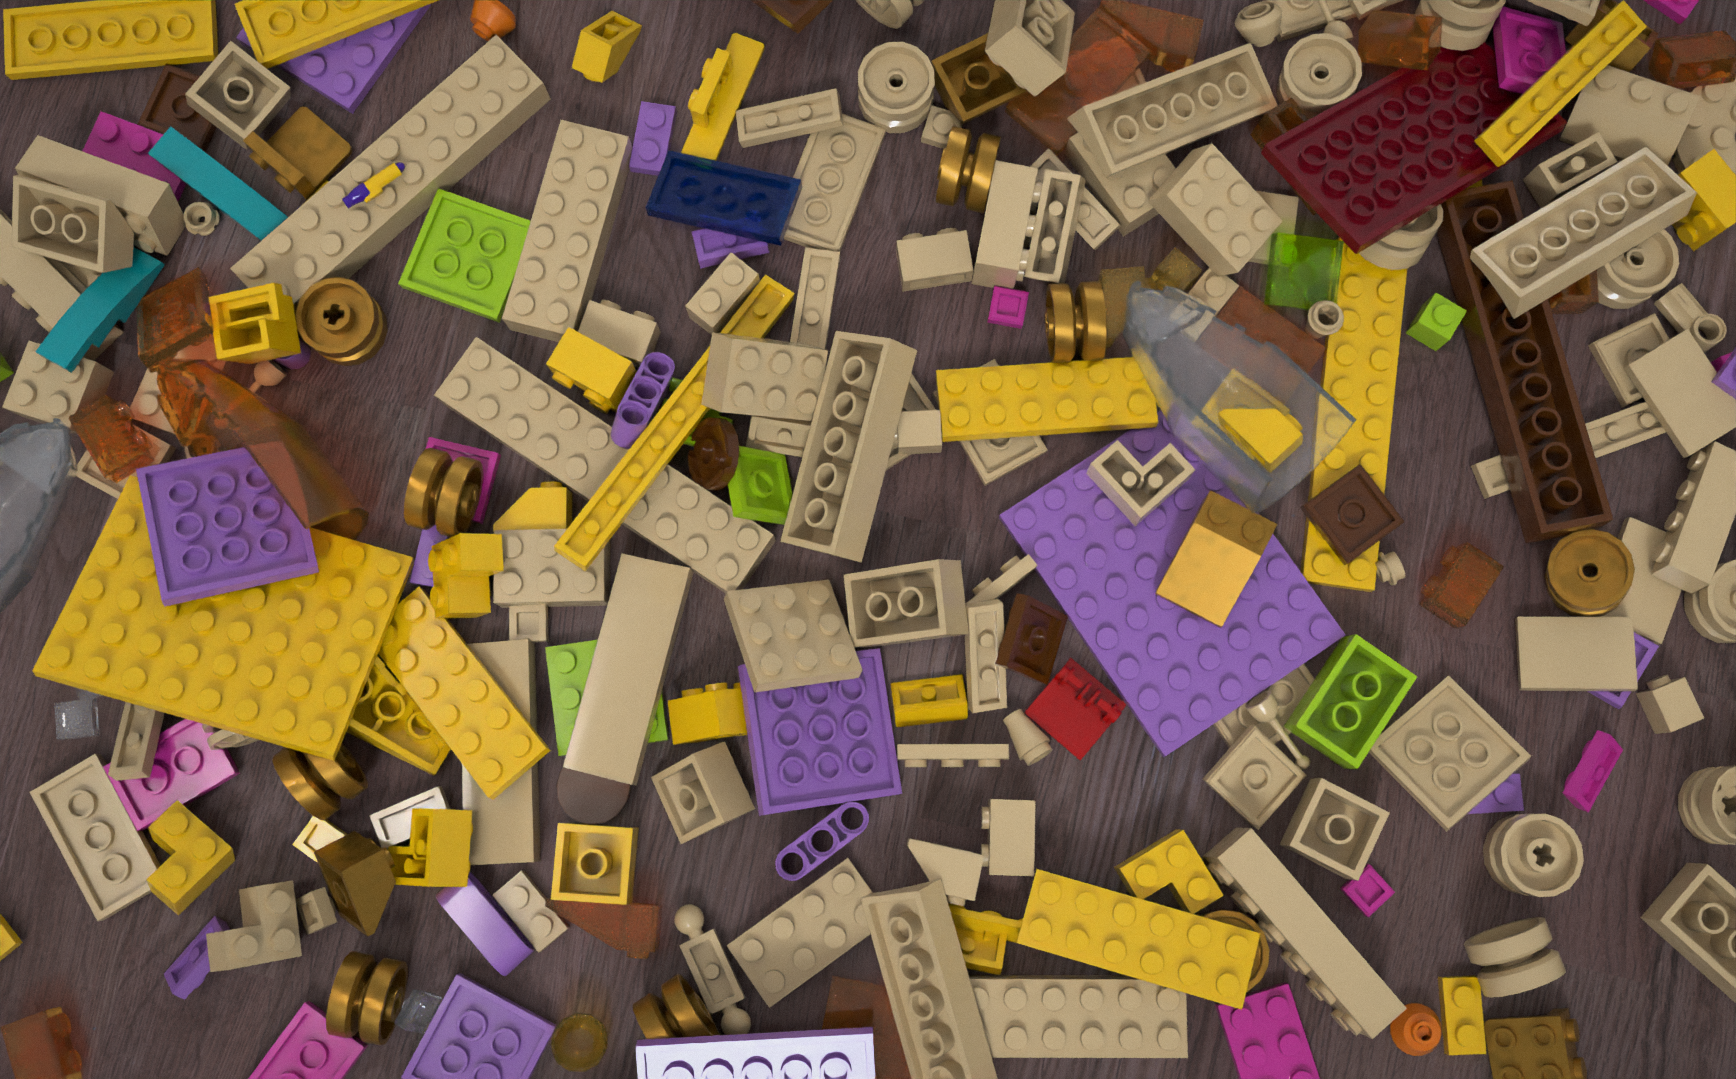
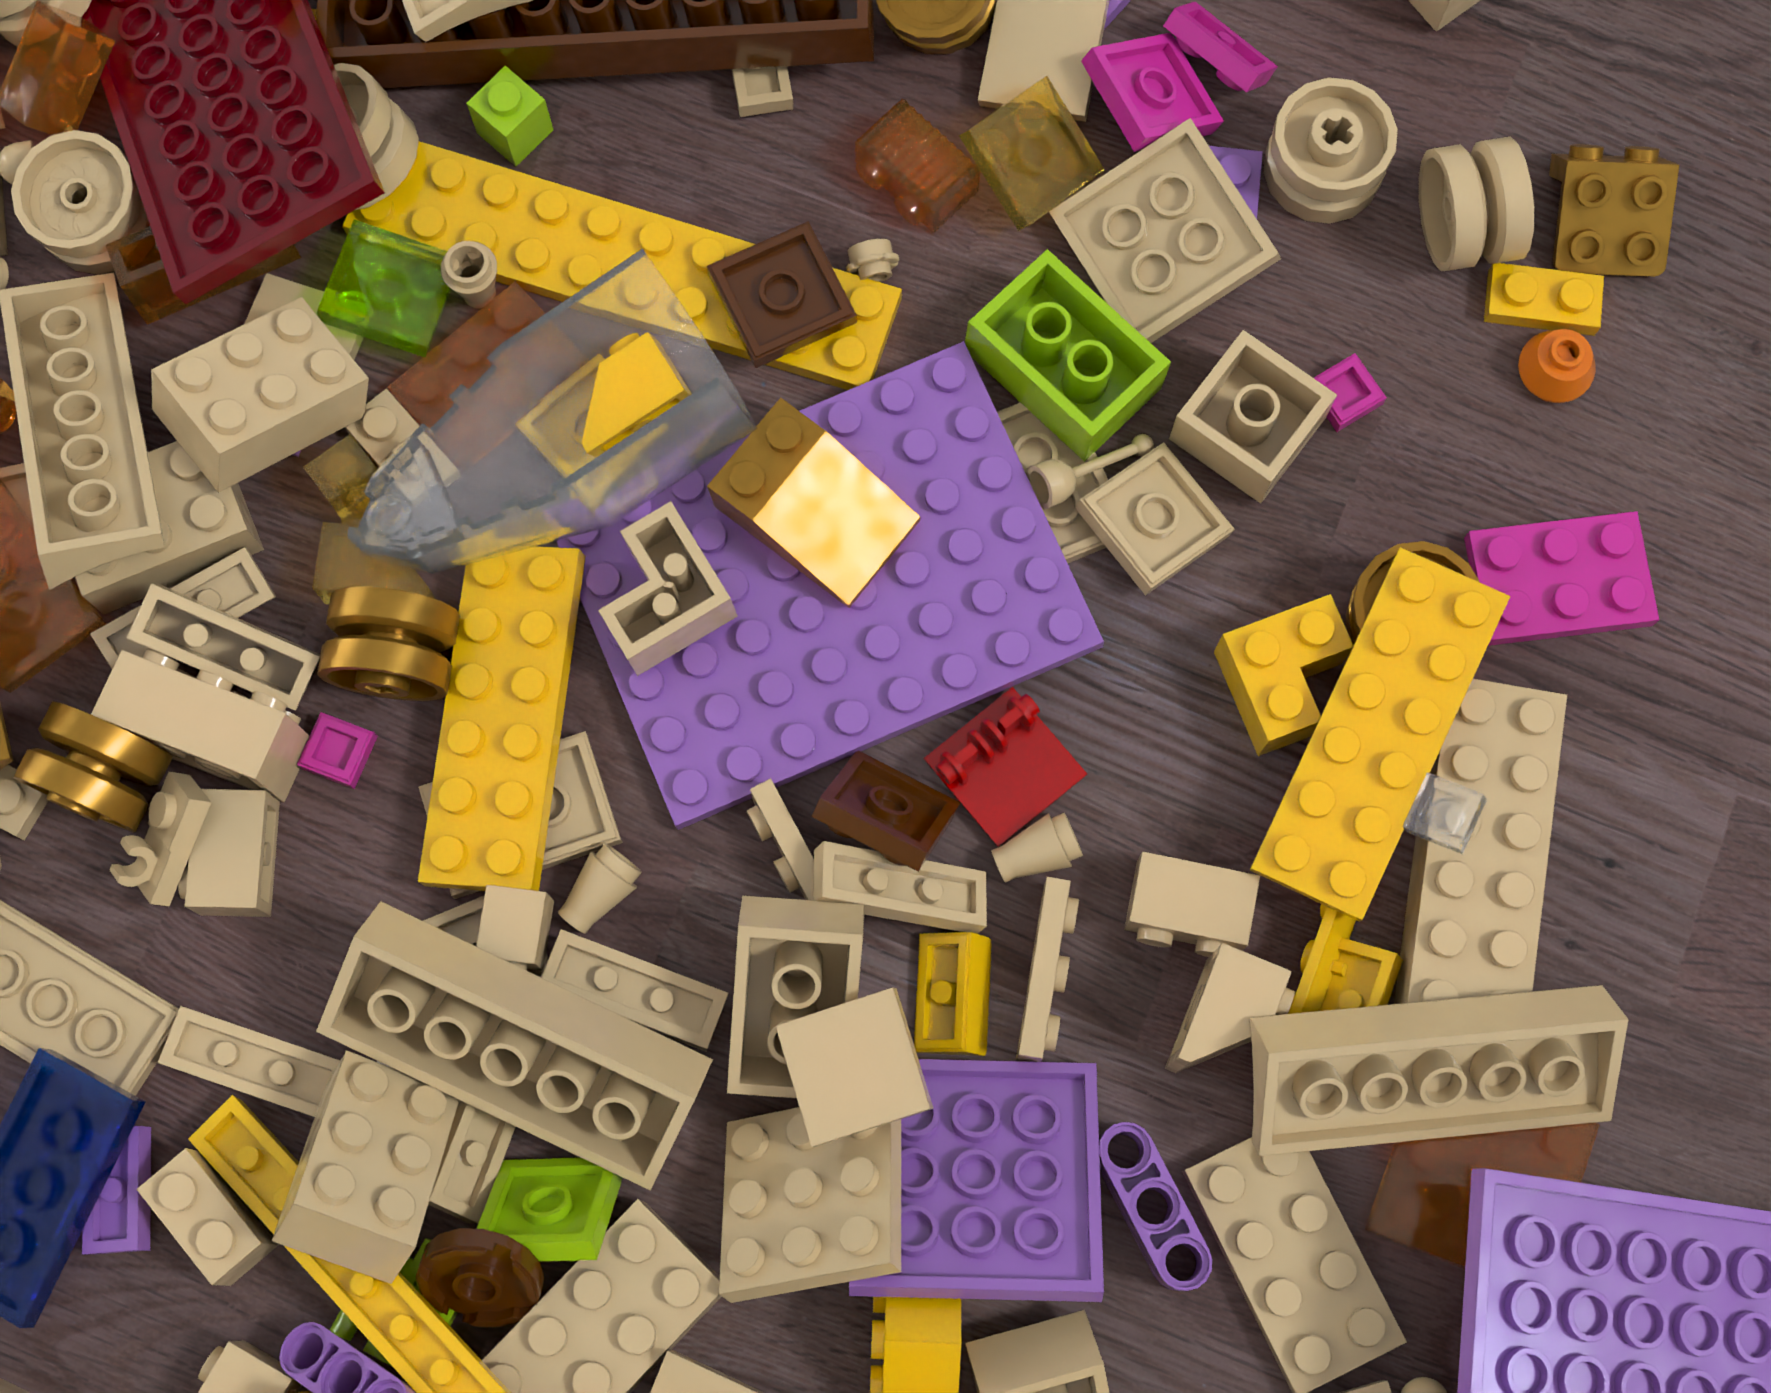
camera: 80 degrees left, 5 degrees down
tan brick [1203,827,1407,1039] -> none
none -> tan plate [110,771,211,906]
none -> tan plate [541,929,729,1052]
none -> tan cone [558,843,642,934]
none -> tan tile [776,987,934,1147]
none -> clear yellow plate [959,76,1105,231]
none -> dark pink plate [1081,33,1224,152]
none -> clear plate [1402,772,1487,854]

